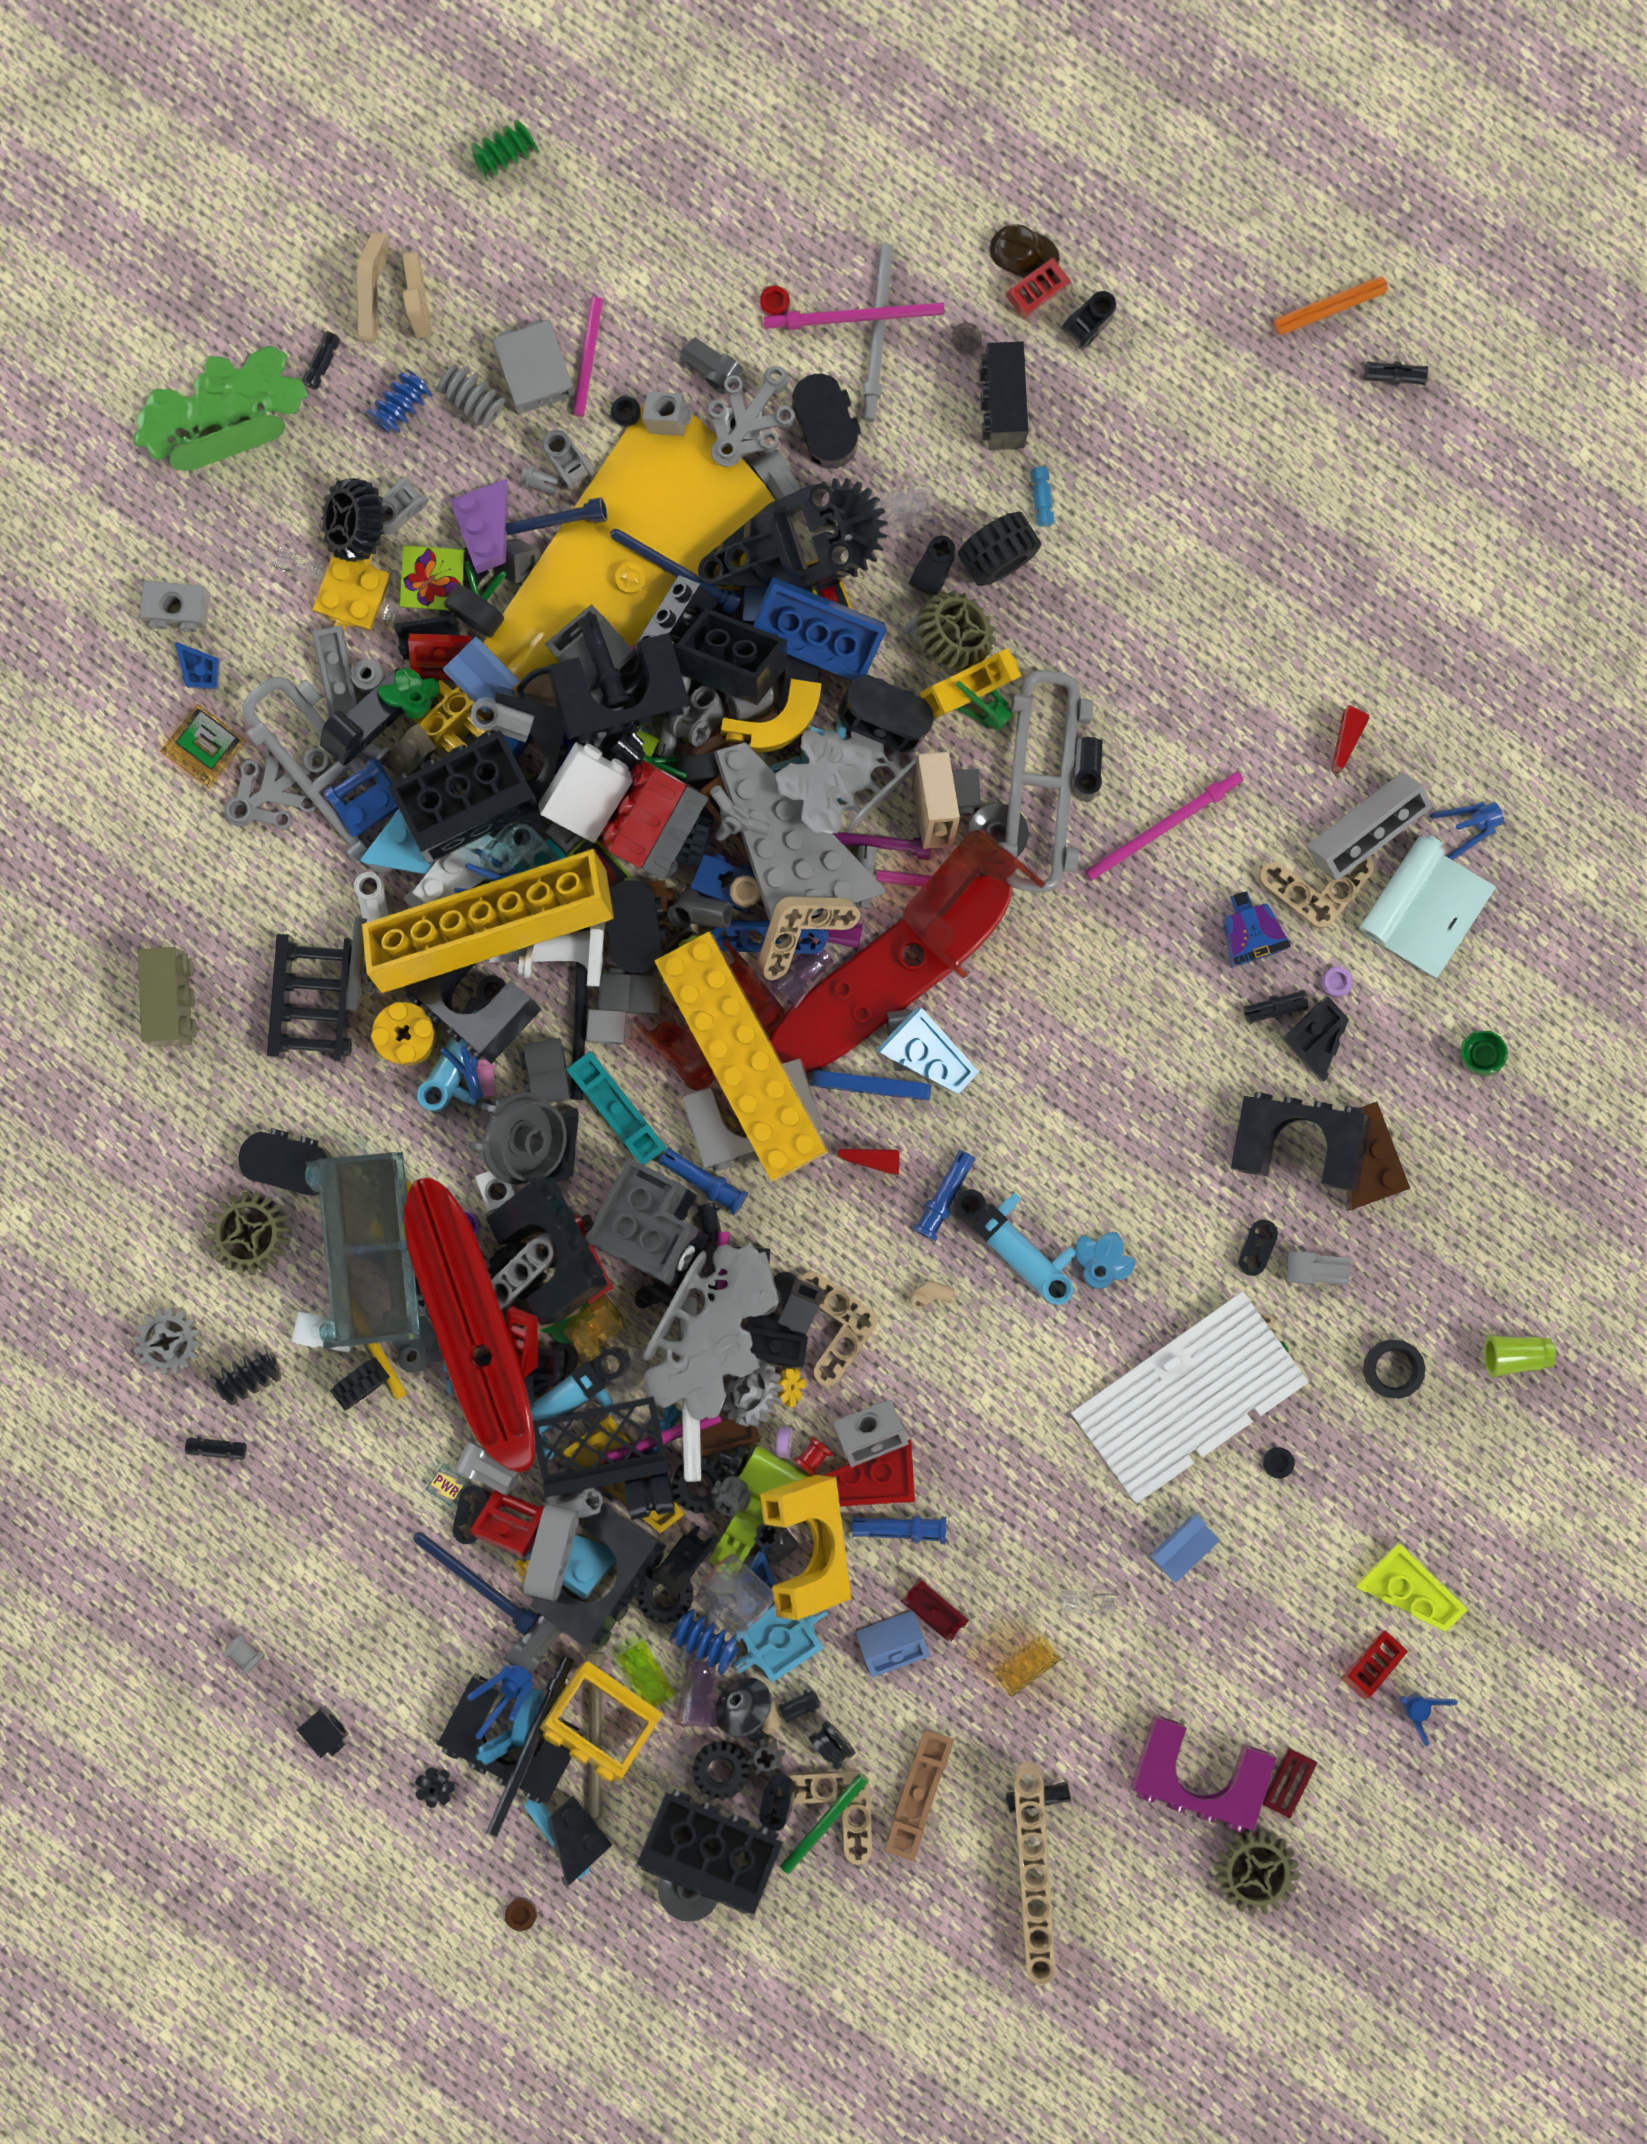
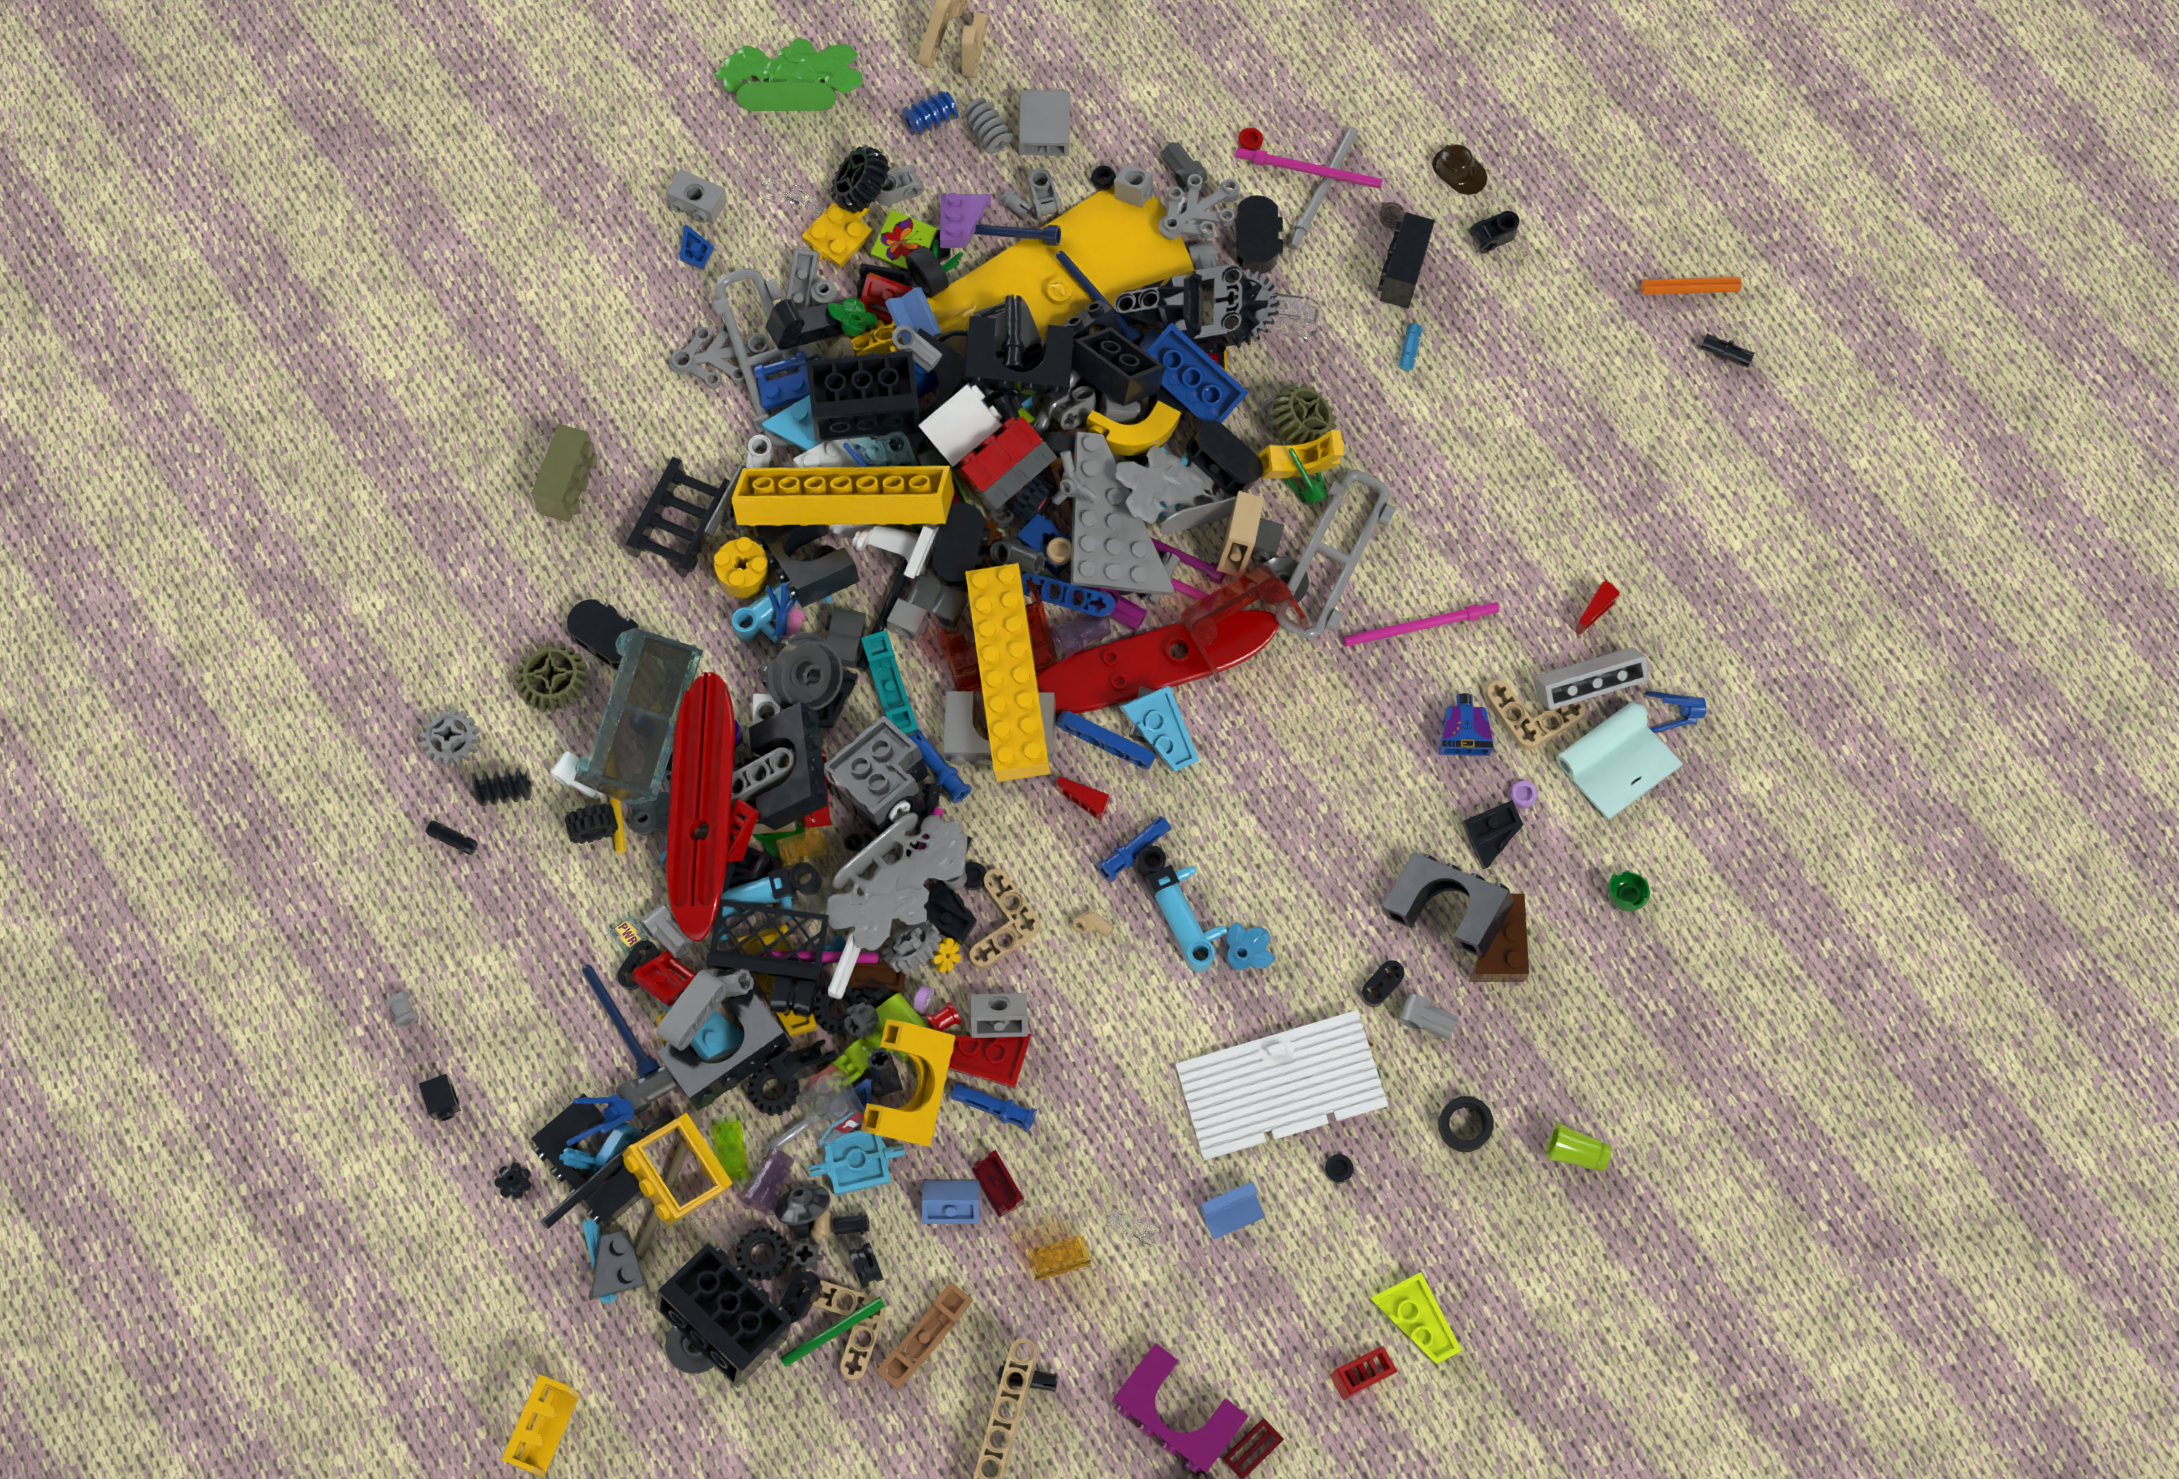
camera: 15 degrees right, 15 degrees down
tile [160,703,247,789] -> none
black axle [302,331,340,390] -> none
clear bar [377,569,403,626] -> none
dark grey panel [494,539,539,584] -> none
reddish brown tile [505,1897,537,1931] -> none
dark pink bar [572,297,603,417] -> none
blue piece [669,1609,739,1675] -> none
tan beam [758,897,860,980] -> none
black brick [778,1278,824,1335] -> none
black piece [909,535,955,597] -> none
black tyre [958,512,1042,586] -> none
red slope [1006,258,1071,319] -> none
black piece [1072,737,1103,802] -> none
black pin [1243,989,1309,1025] -> none
blue plant [1400,1694,1458,1746] -> none
none -> yellow window [501,1374,581,1478]

